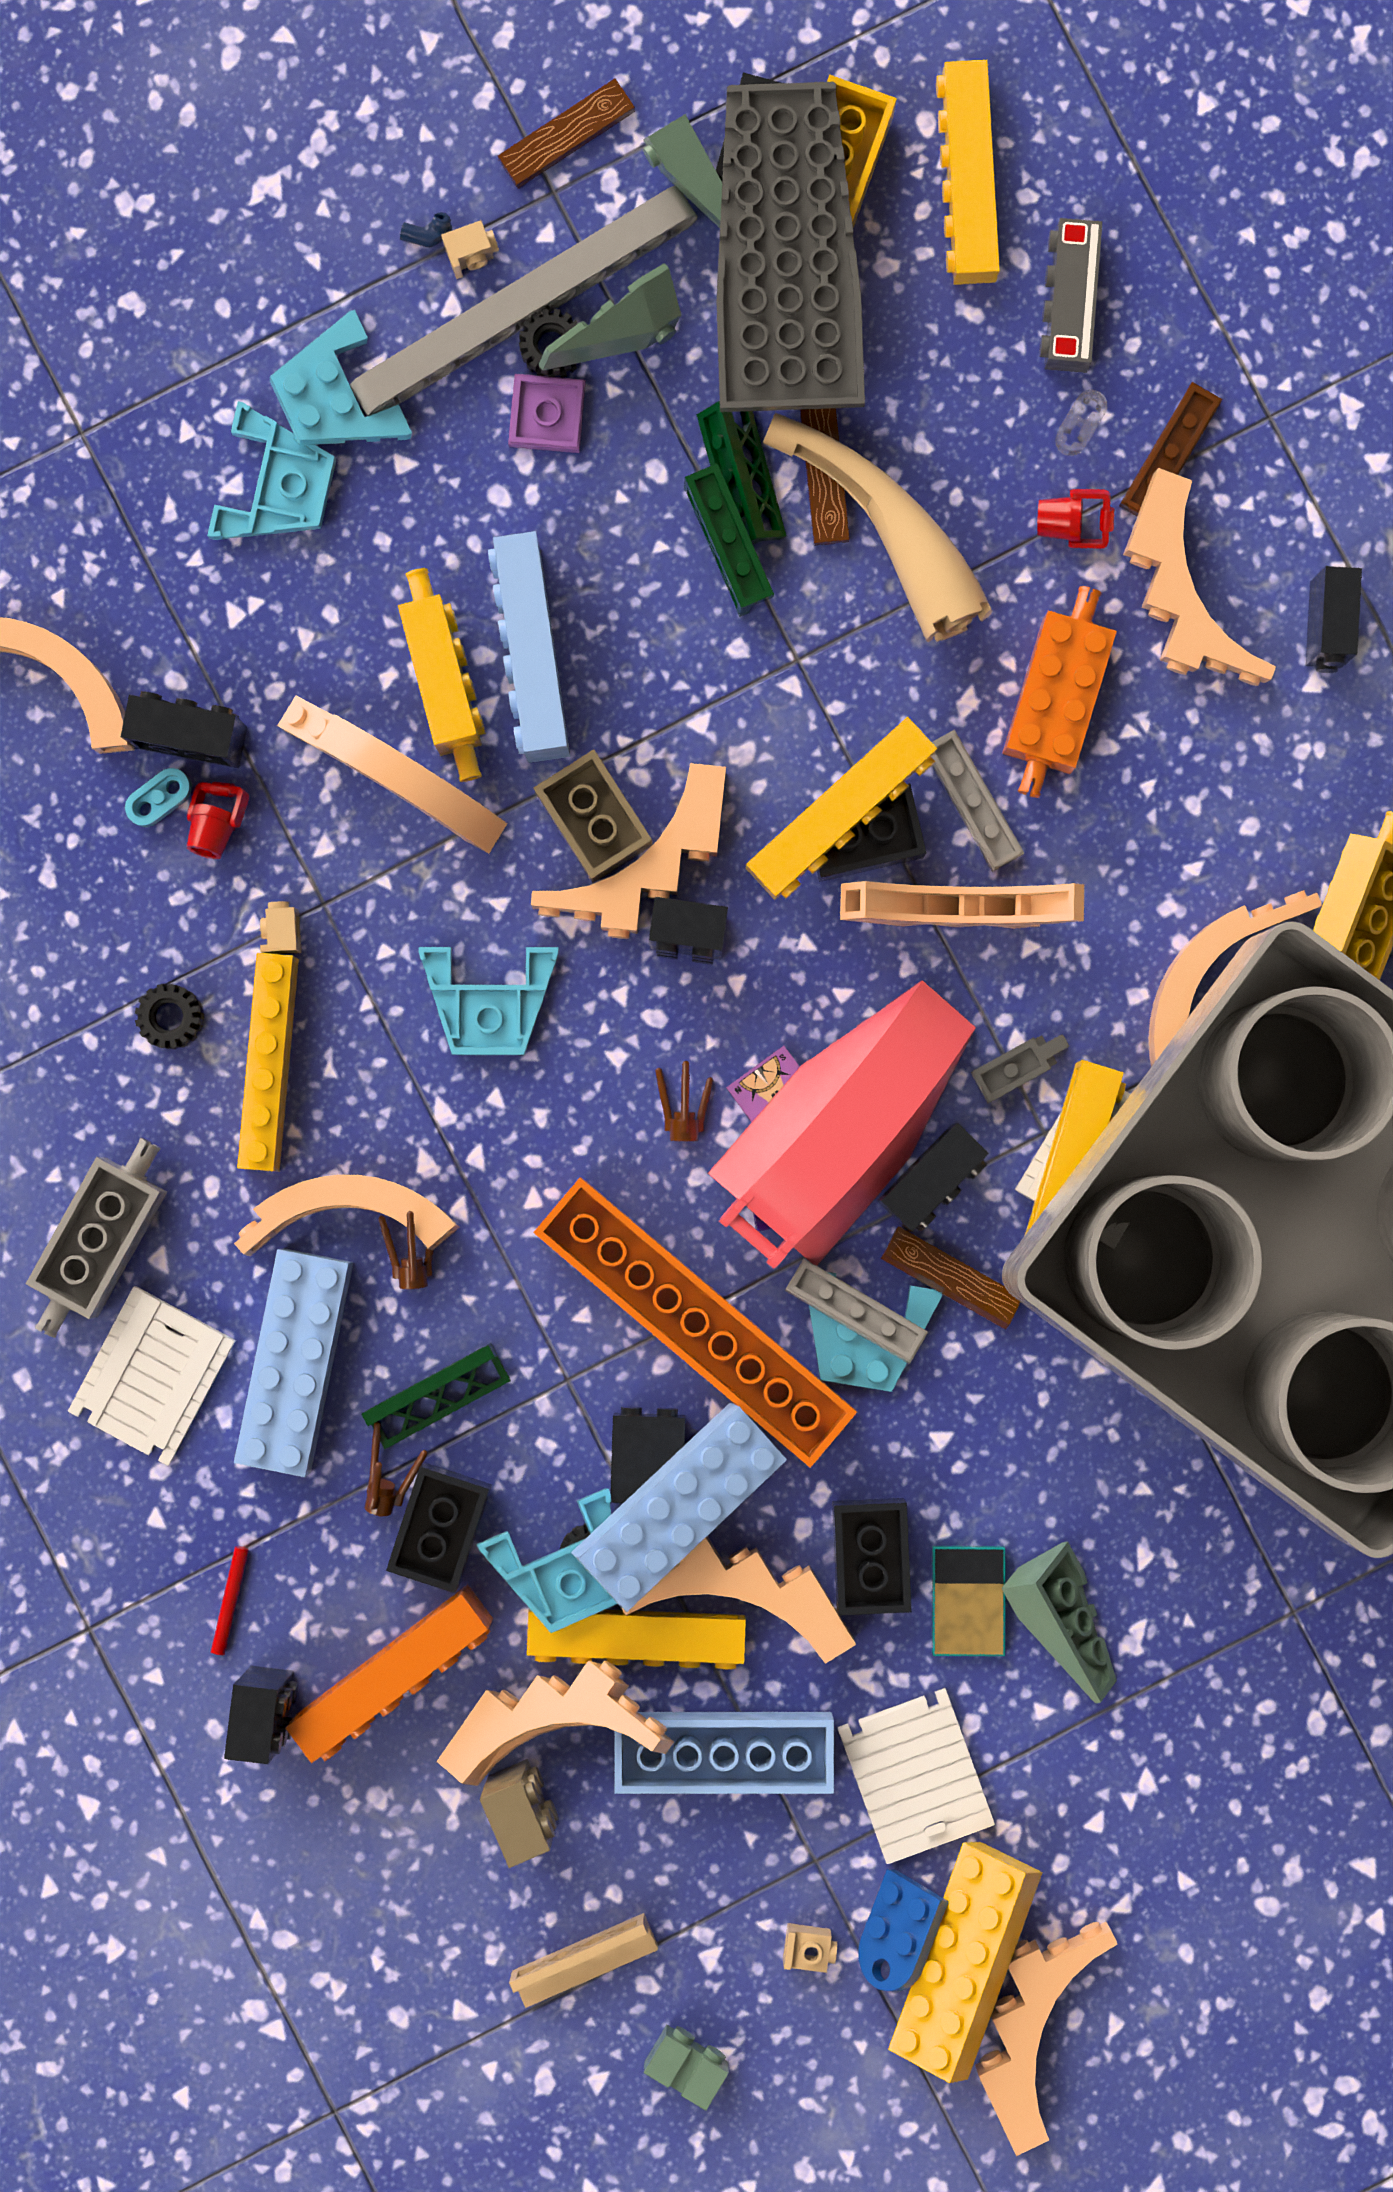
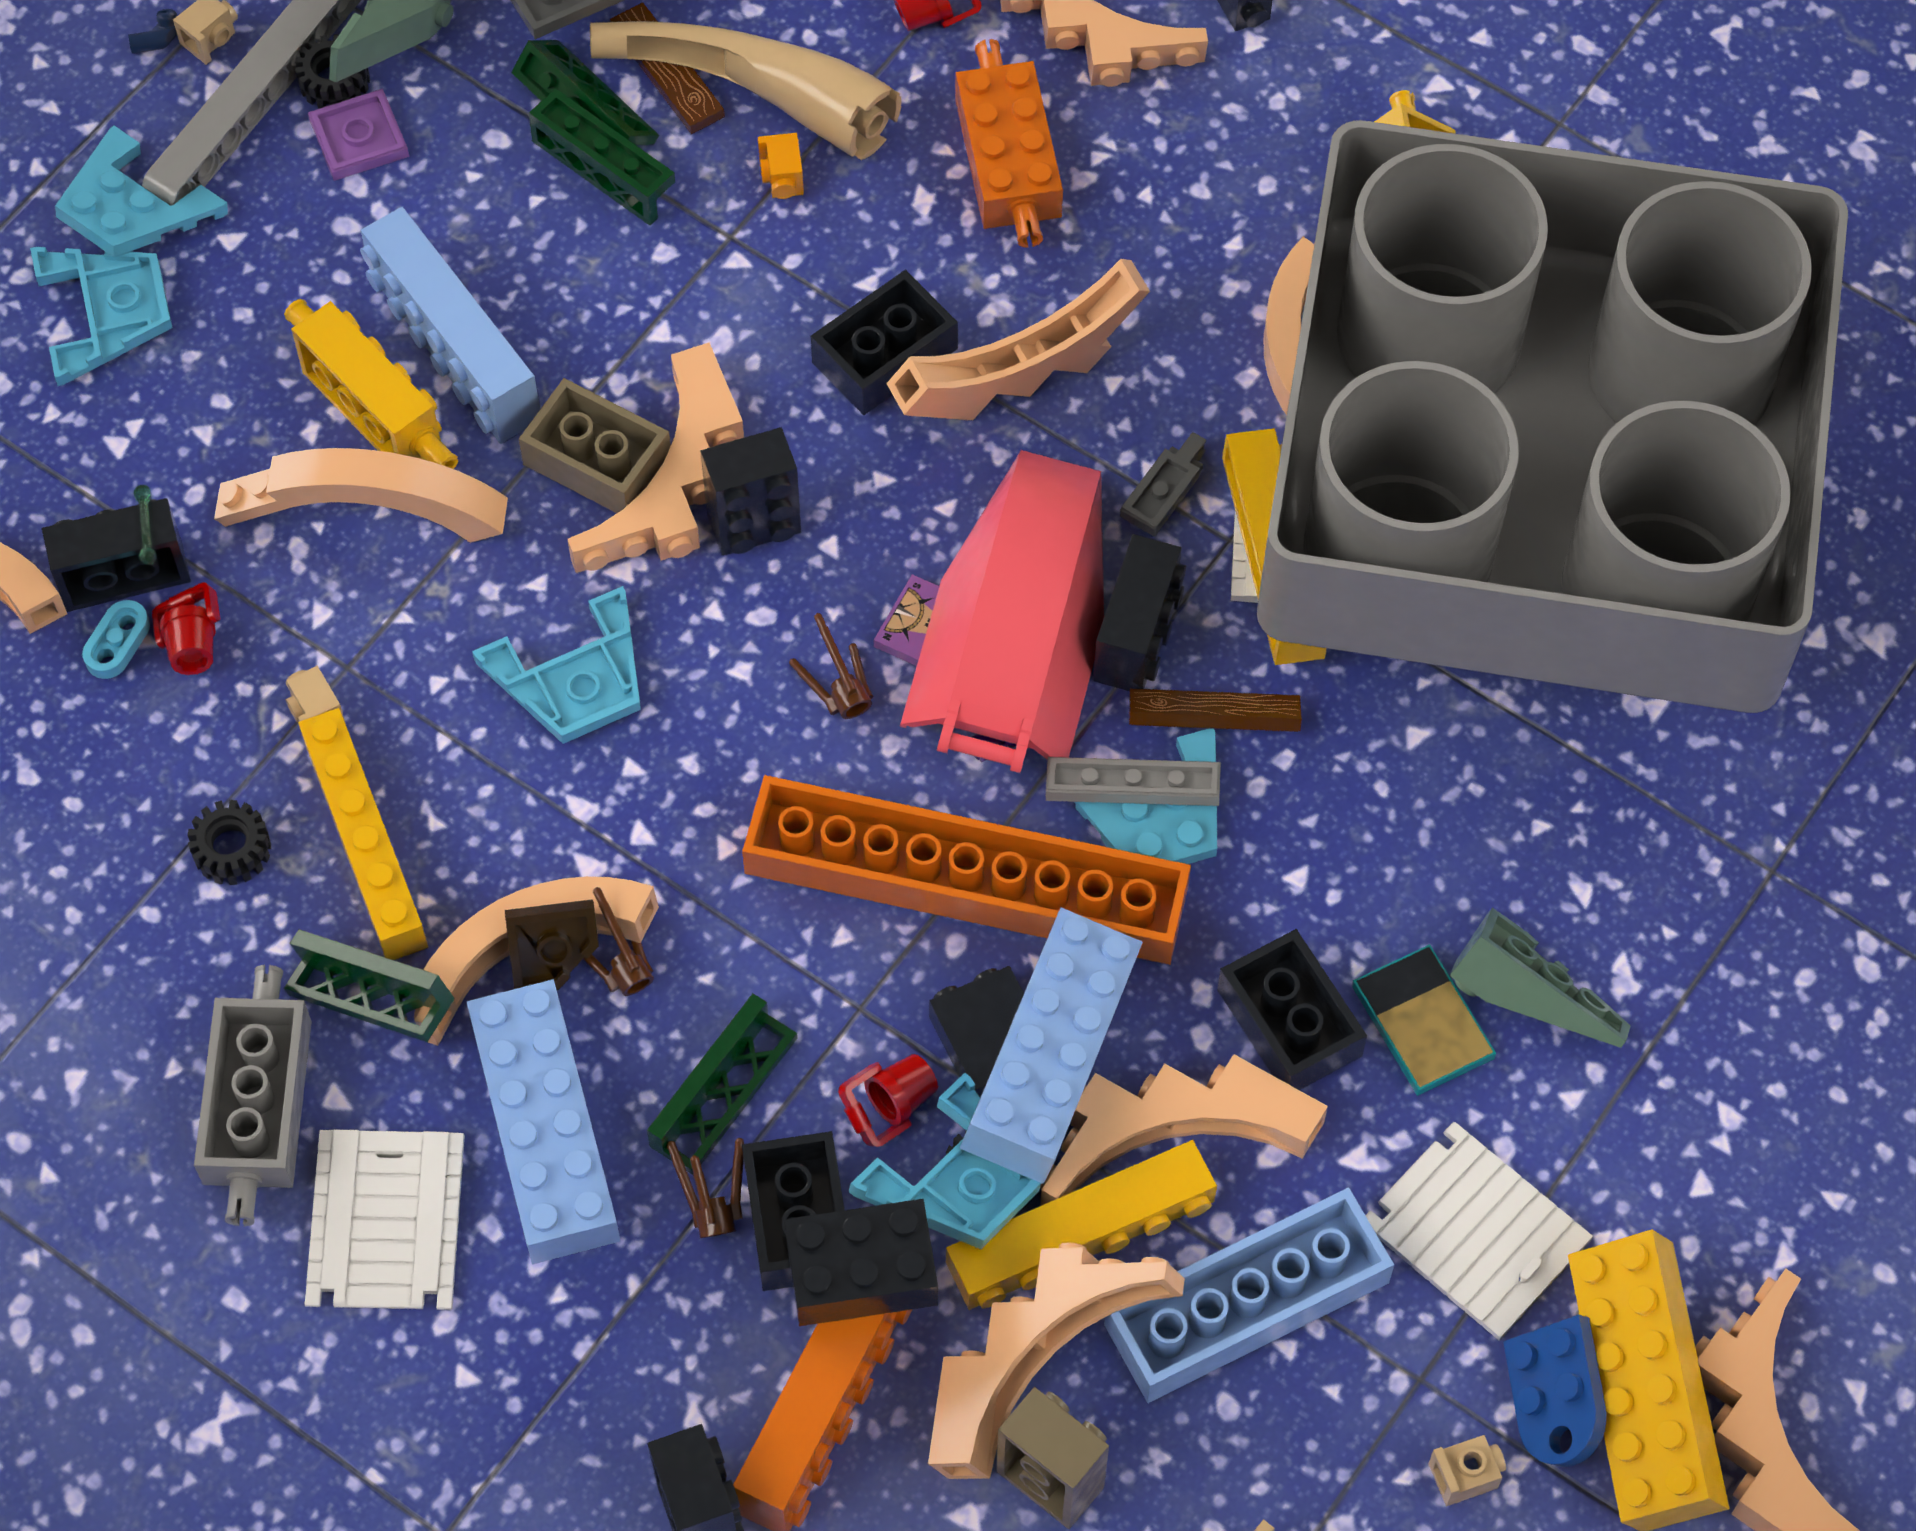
camera: 30 degrees left, 25 degrees down
red bar [211,1546,249,1655] -> none
yellow brick [746,717,937,900] -> none
light grey tile [932,729,1024,872] -> none
none -> clear green hinge [133,485,156,564]
none -> dark green fence [284,929,455,1042]
none -> dark brown plate [505,899,599,990]
none -> light orange brick [758,133,804,199]
none -> black brick [784,1198,938,1327]
none -> red piece [838,1054,938,1147]

